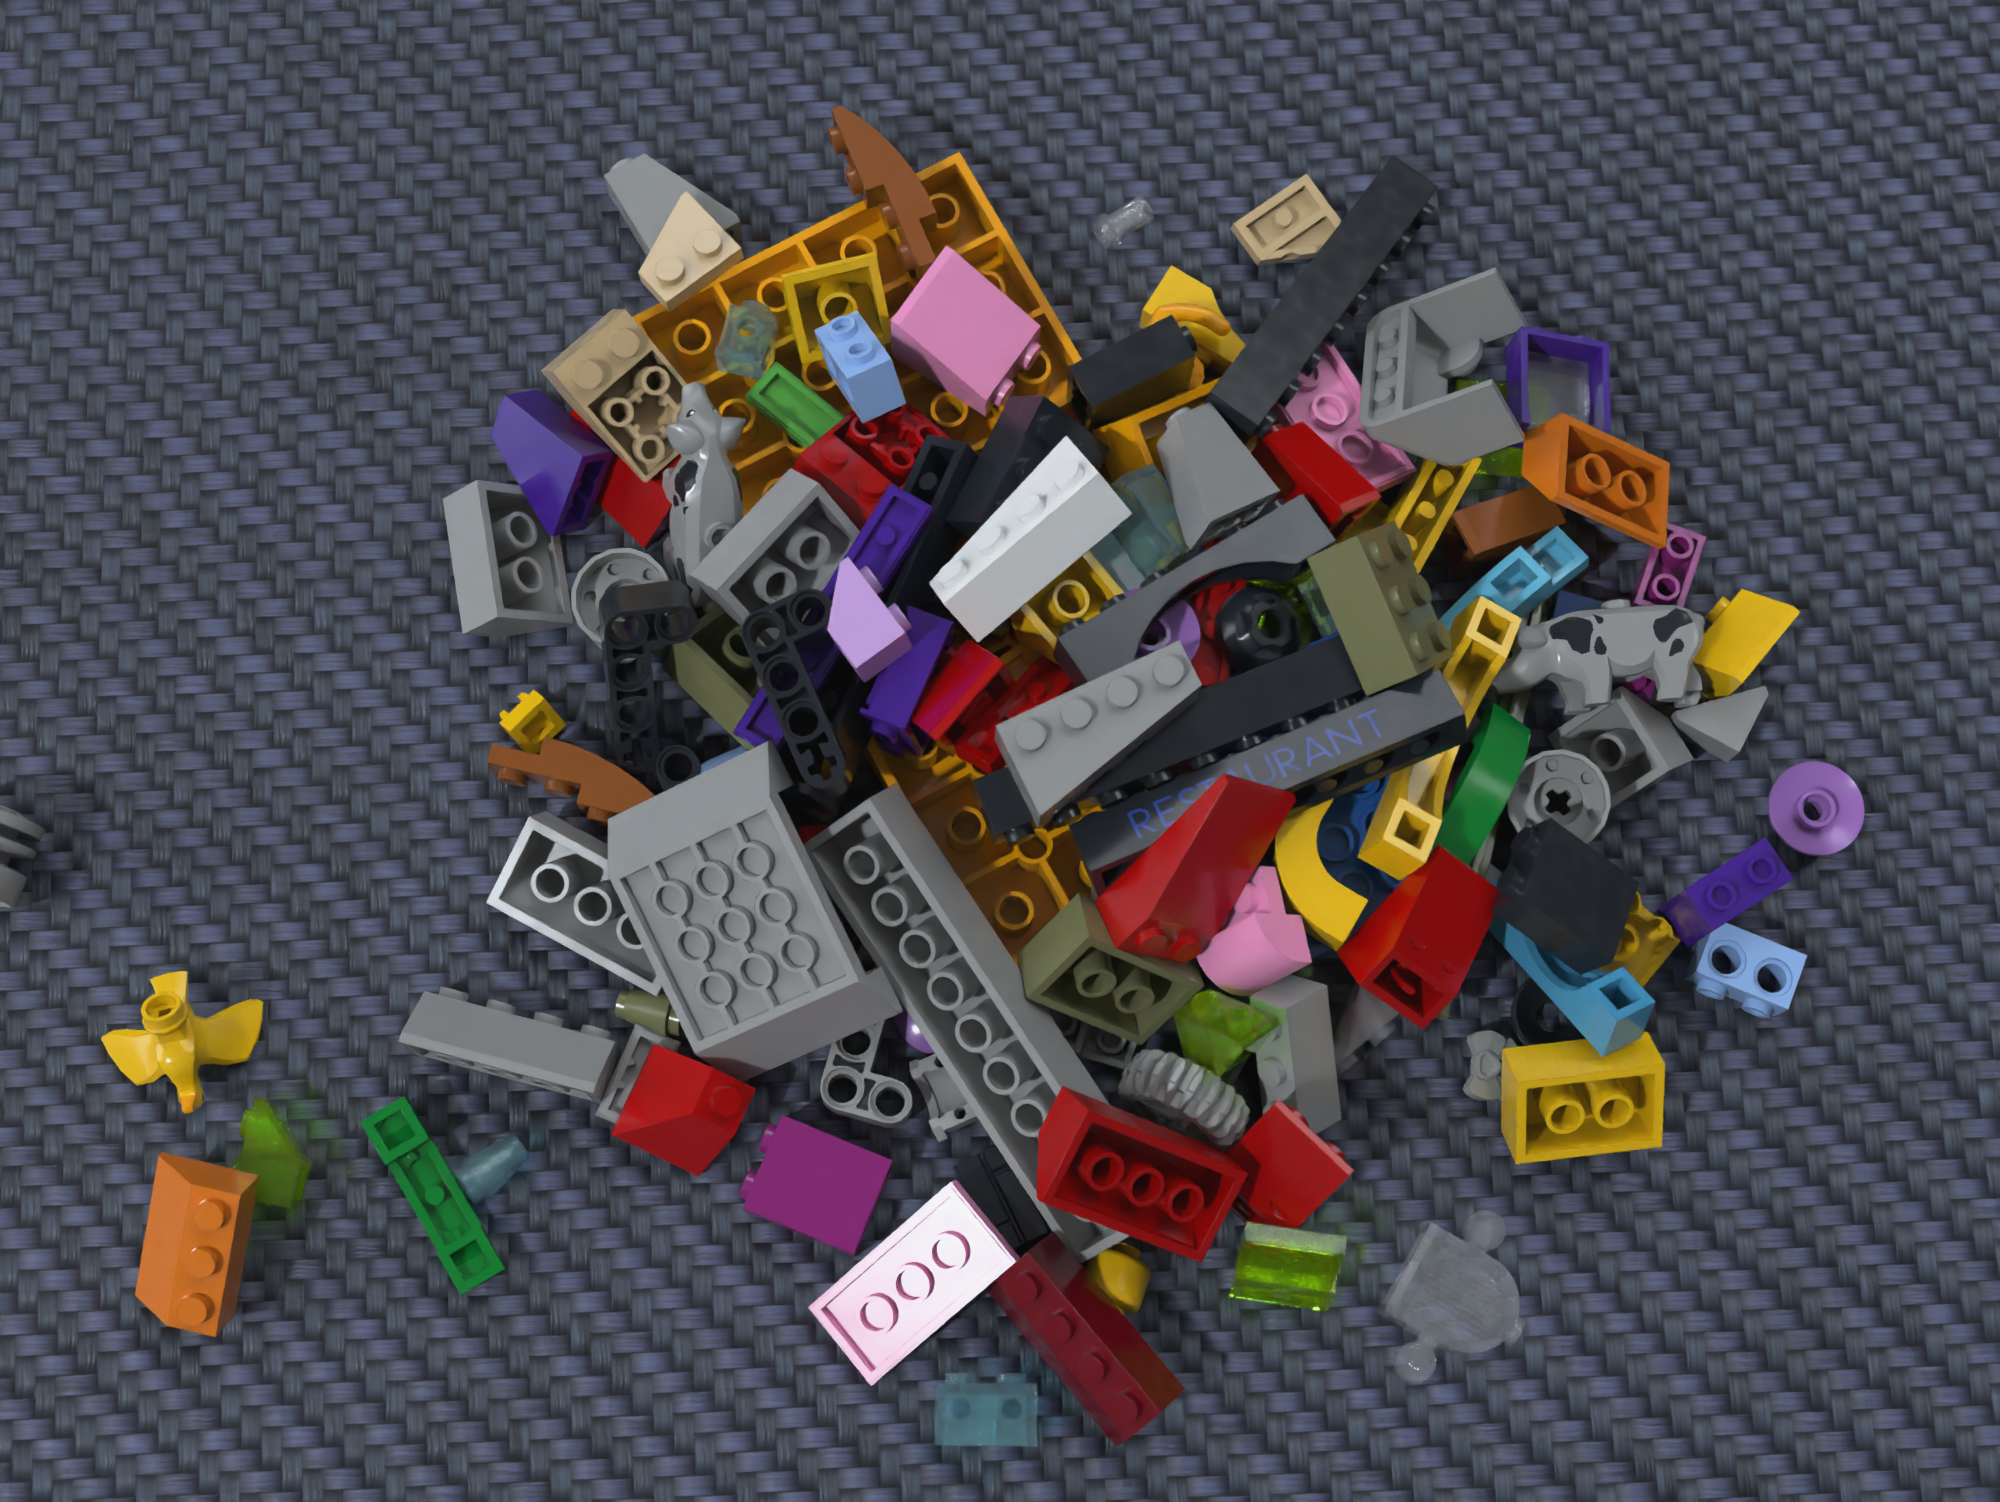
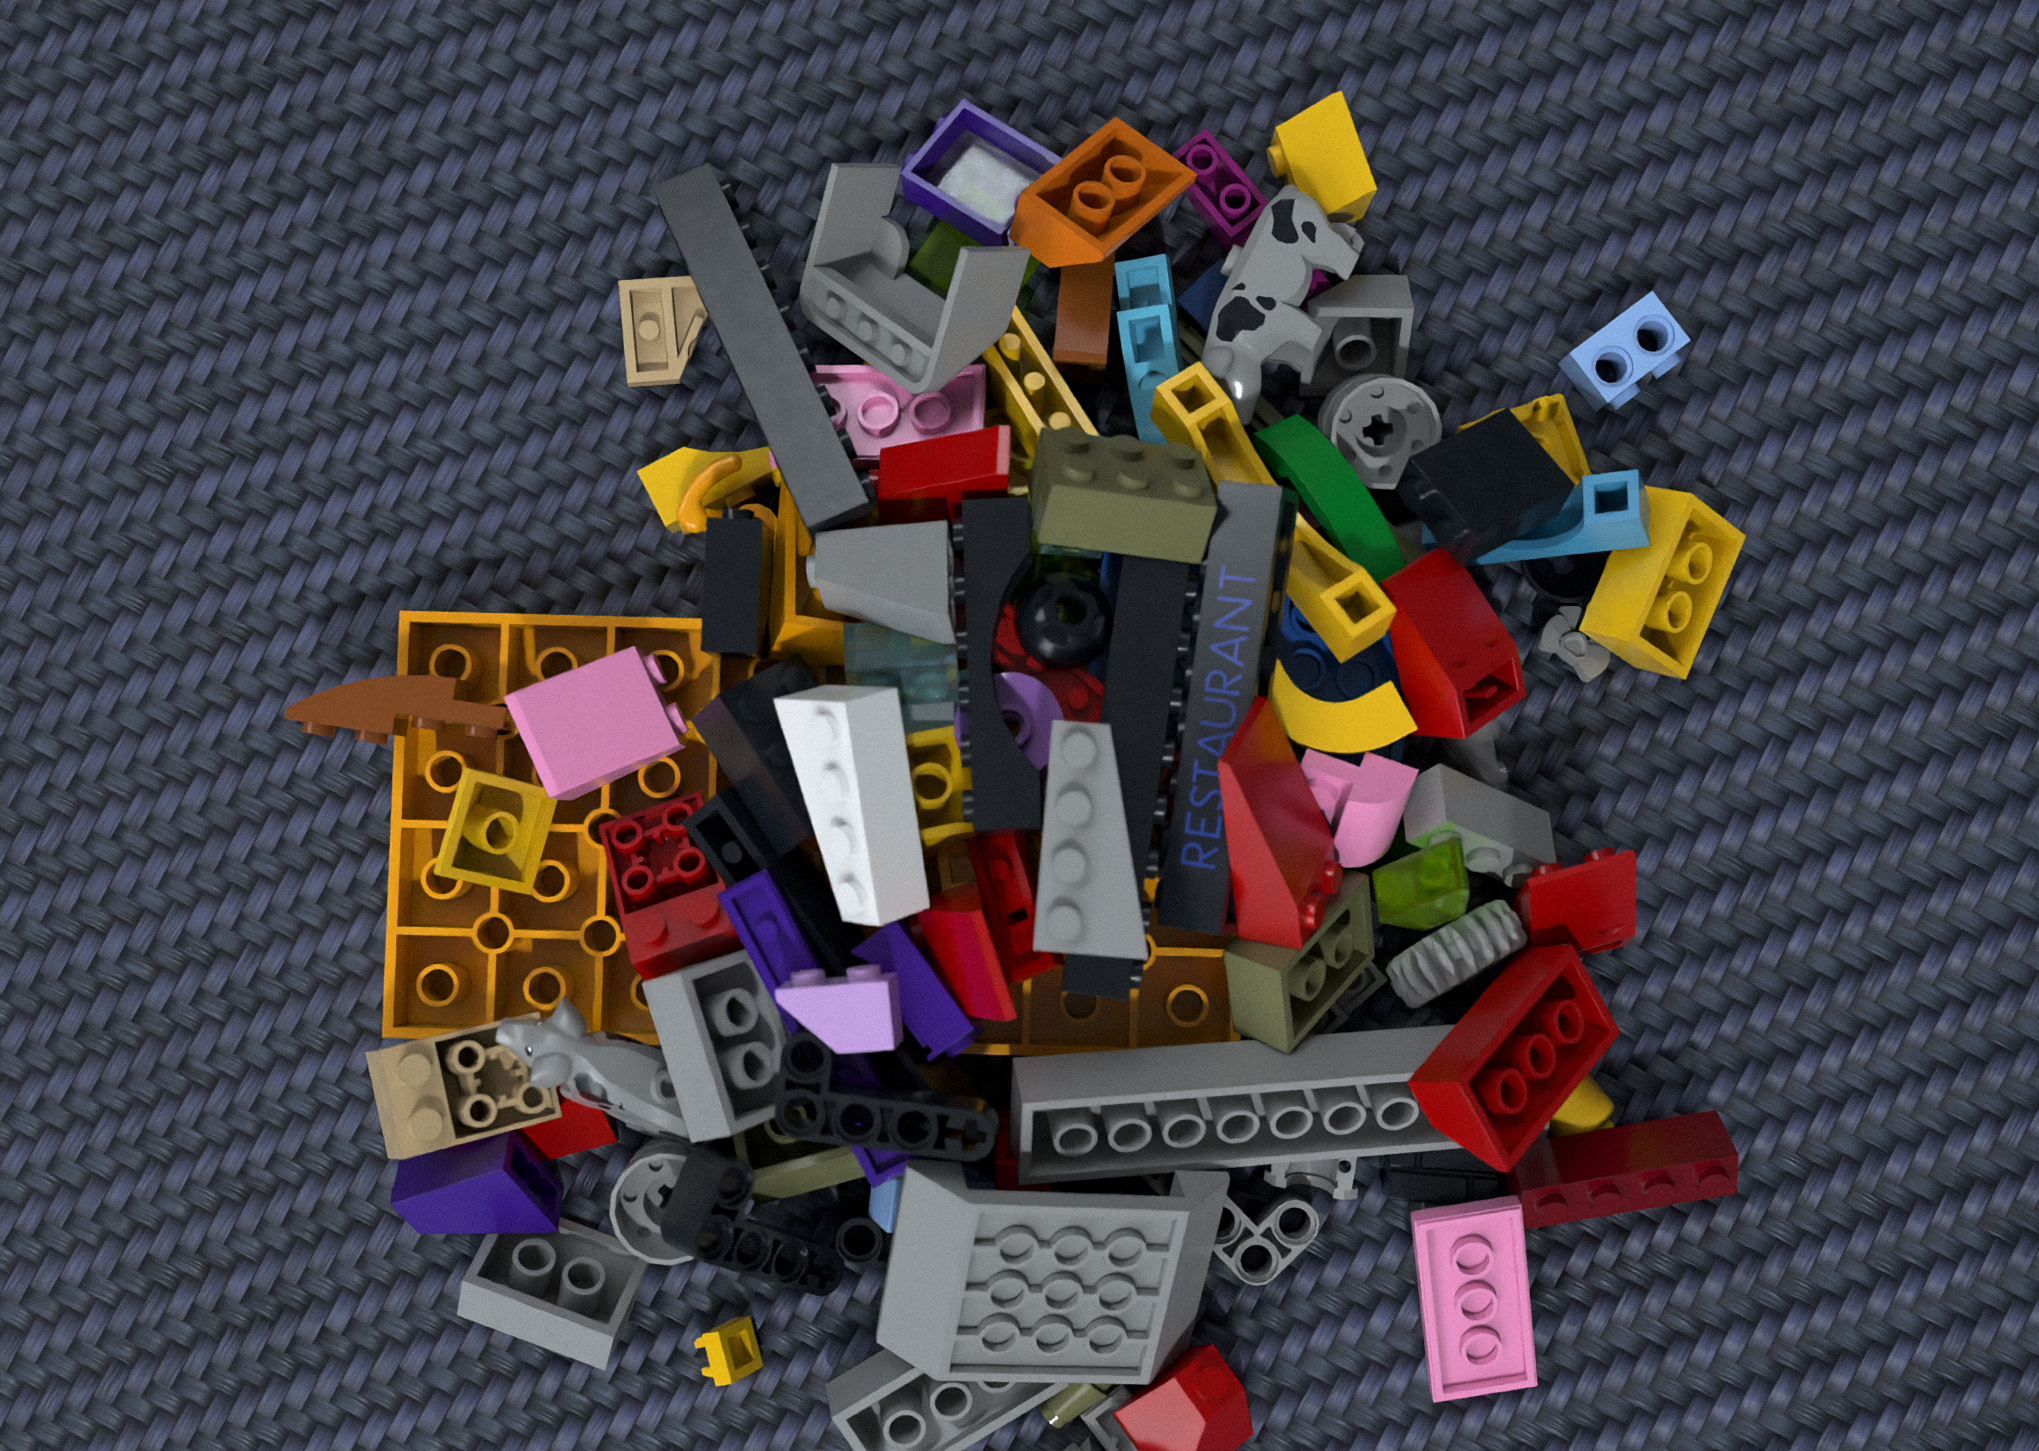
camera: 50 degrees left, 10 degrees up
dark orange slope [487,737,655,827] -> none
light grey slope [604,153,743,256] -> none
tan wing [638,191,744,312] -> none
clear light blue brick [714,300,778,380] -> none
magenta brick [739,1115,893,1257] -> none
bright green tile [745,361,845,449] -> none
light blue brick [814,311,906,423] -> none
clear light blue brick [935,1373,1037,1446] -> none
clear pin [1093,195,1154,248] -> none
clear neon green slope [1229,1222,1347,1312] -> none
clear piece [1377,1210,1526,1383] -> none
dark purple window [1657,838,1794,950] -> none
light grey slope [1669,685,1769,762] -> none
medium lavender dish [1767,761,1865,856] -> none

